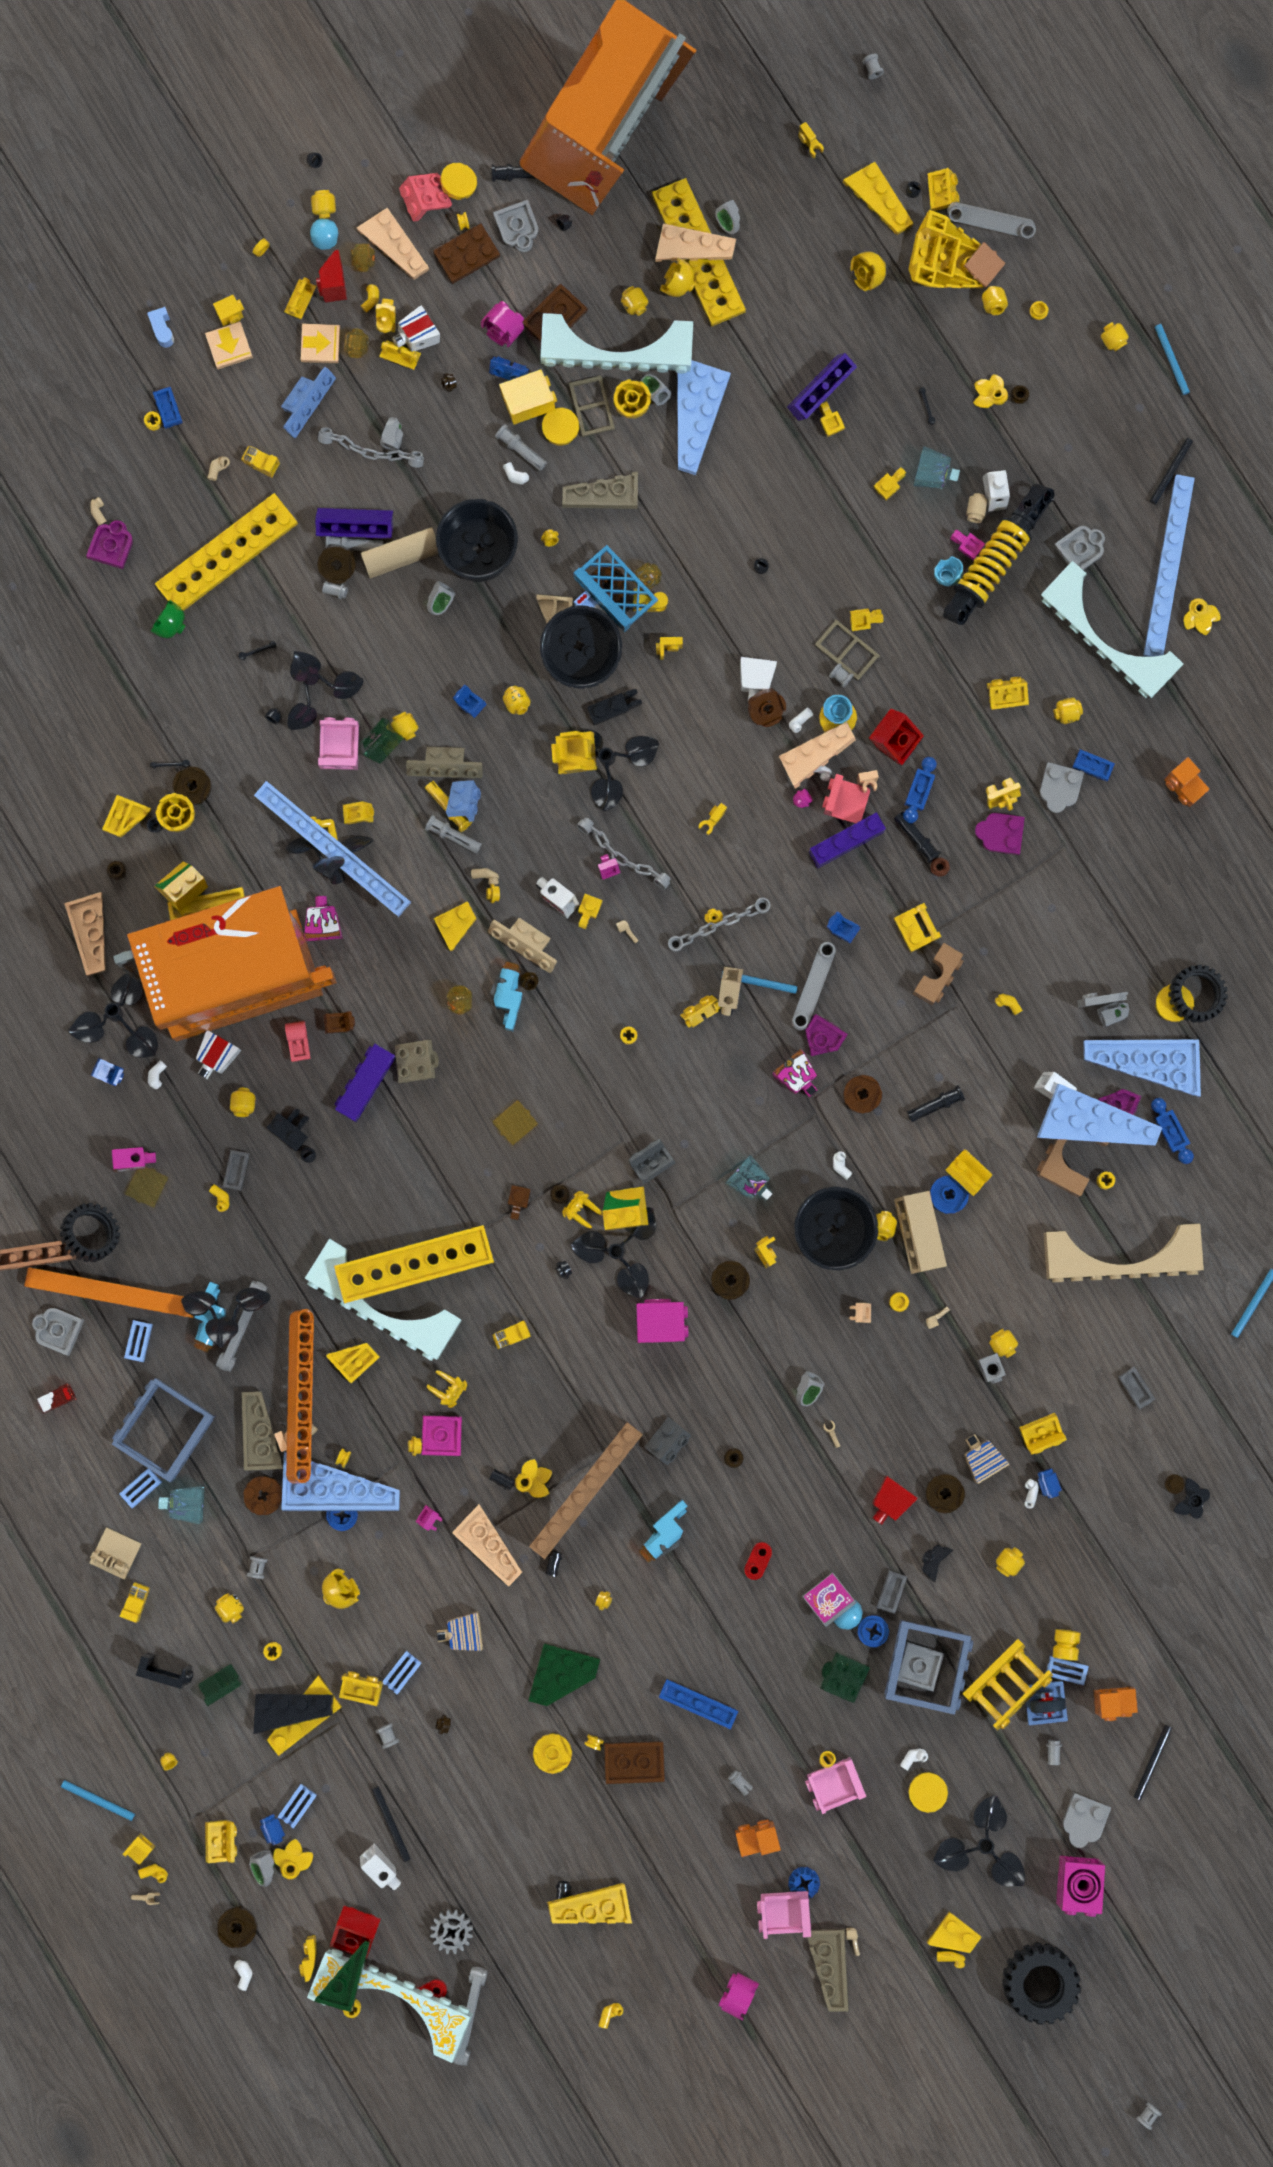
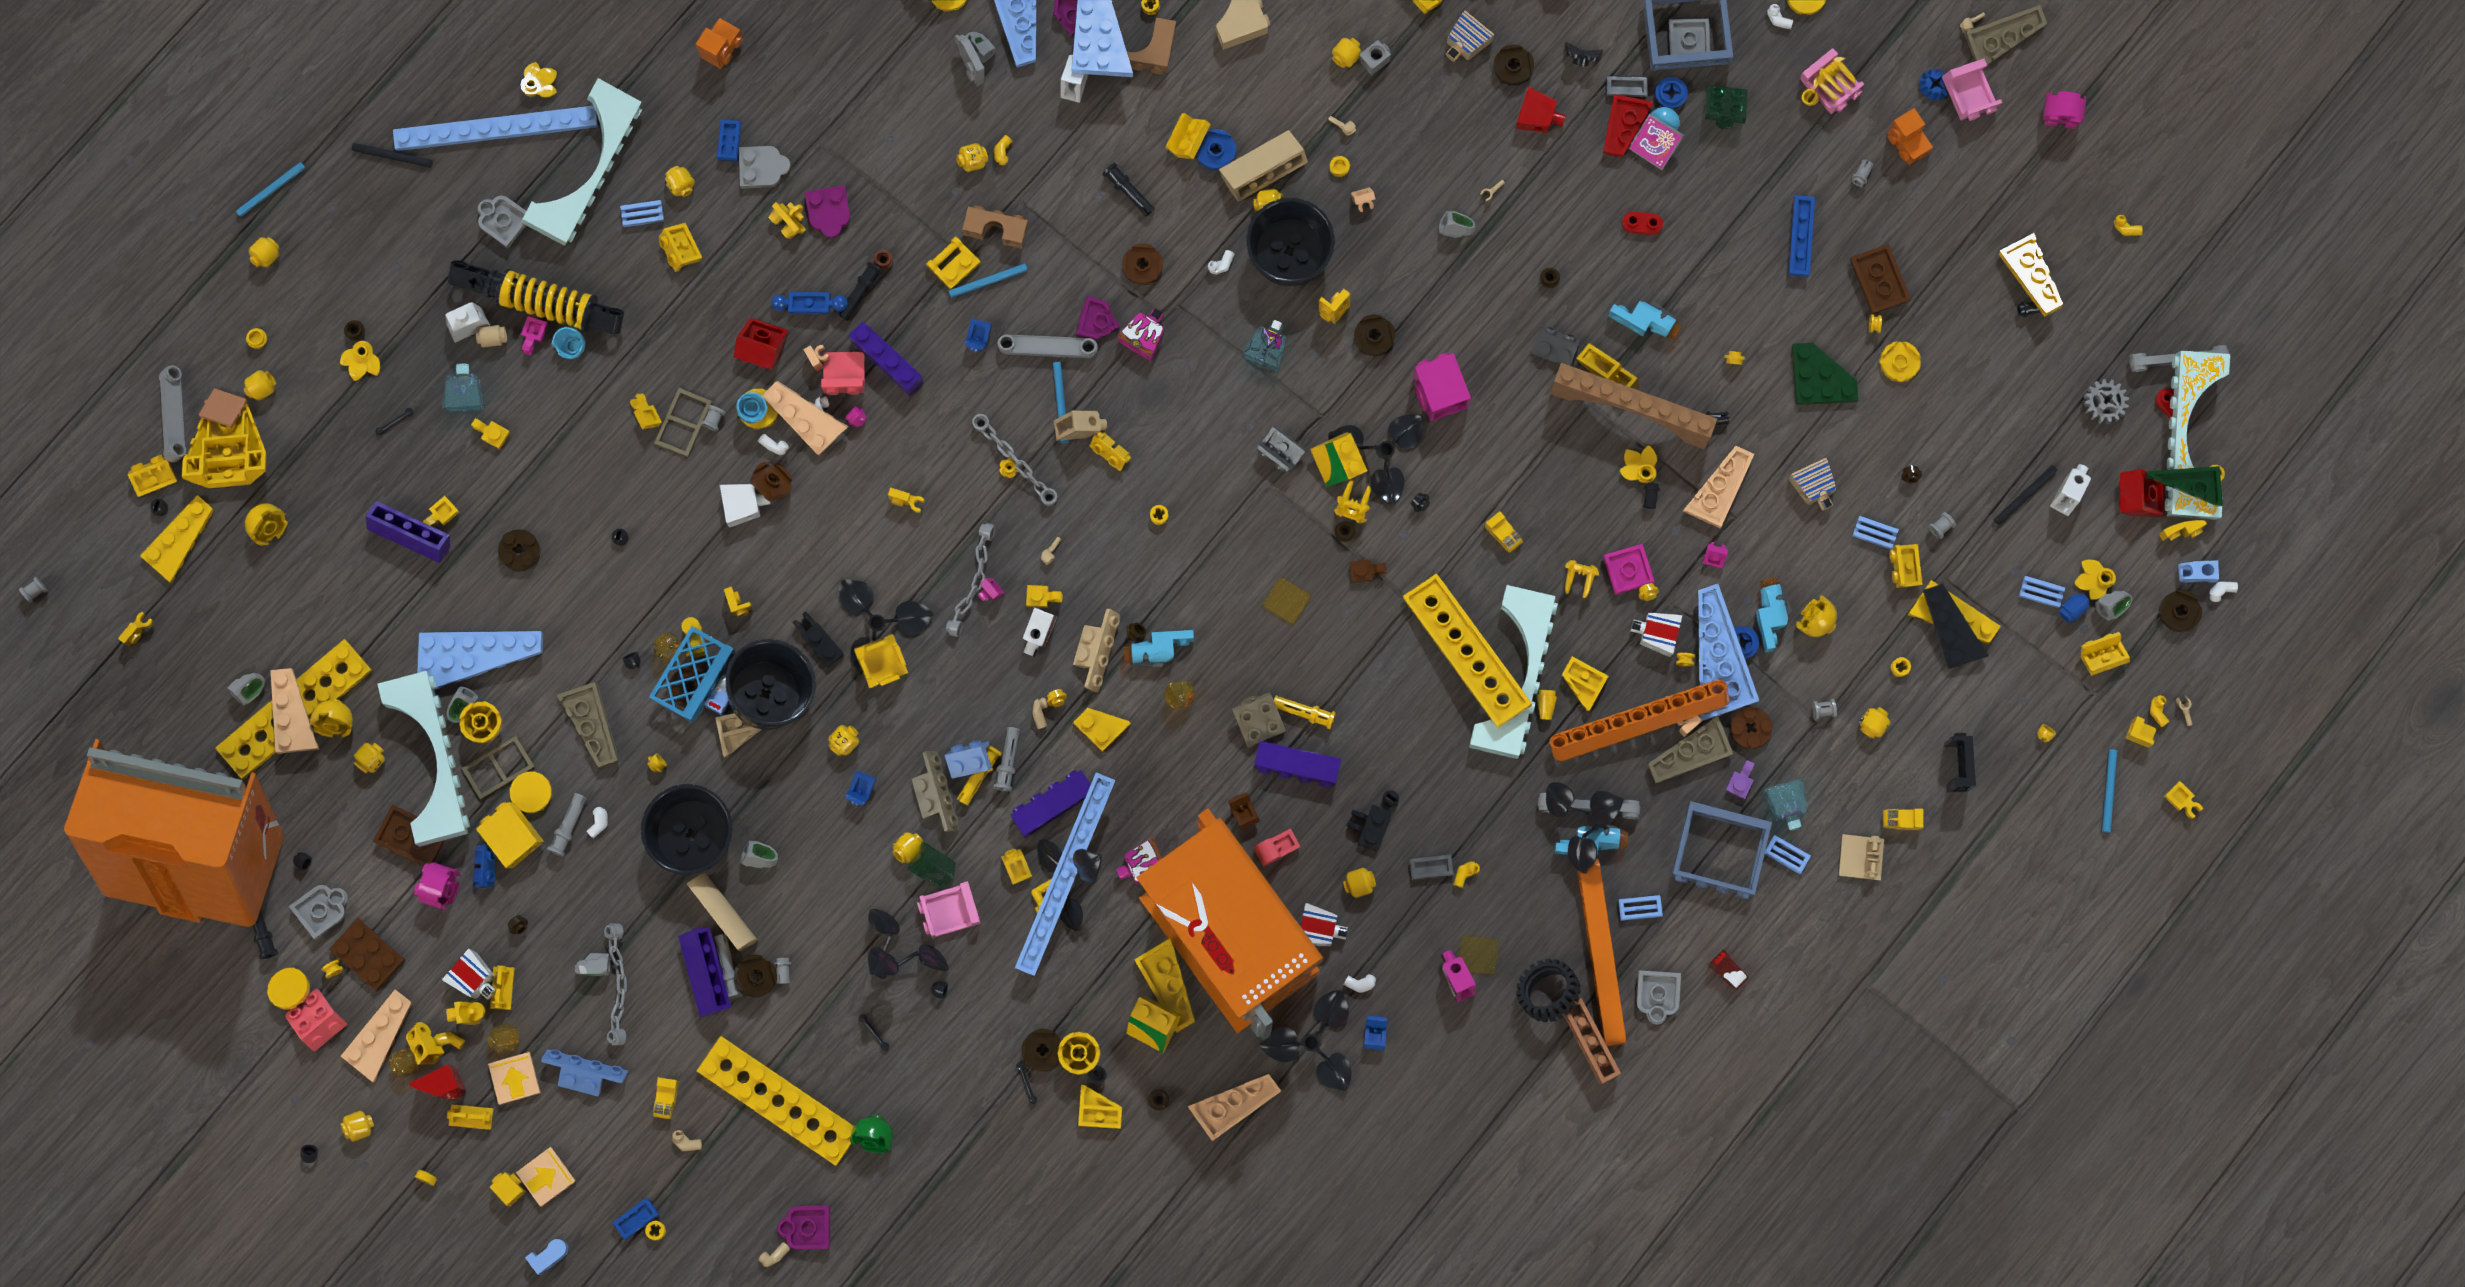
camera: 105 degrees left, 5 degrees down
clear green panel [198,1664,244,1707] -> none
medium azure hair [310,219,338,250] -> none
none -> yellow leg [406,1022,444,1065]
none -> dark brown plate [498,529,541,571]
none -> light blue tile [620,200,664,227]
none -> black hinge [622,652,641,669]
none -> dark azure bar [949,264,1028,298]
none -> yellow head [956,143,988,172]
none -> dark purple brick [1011,770,1091,838]
none -> yellow pin [1274,695,1336,730]
none -> yellow cone [1537,690,1557,720]
none -> yellow slope [1576,343,1640,389]
none -> red wing [1603,94,1654,157]
none -> torso [1631,613,1682,657]
none -> medium lavender plate [1725,760,1754,799]
none -> medium azure plate [1755,577,1792,653]
none -> yellow piece [1814,57,1856,101]
none -> yellow plate [2164,781,2203,819]
none -> light blue leg [2178,560,2219,583]

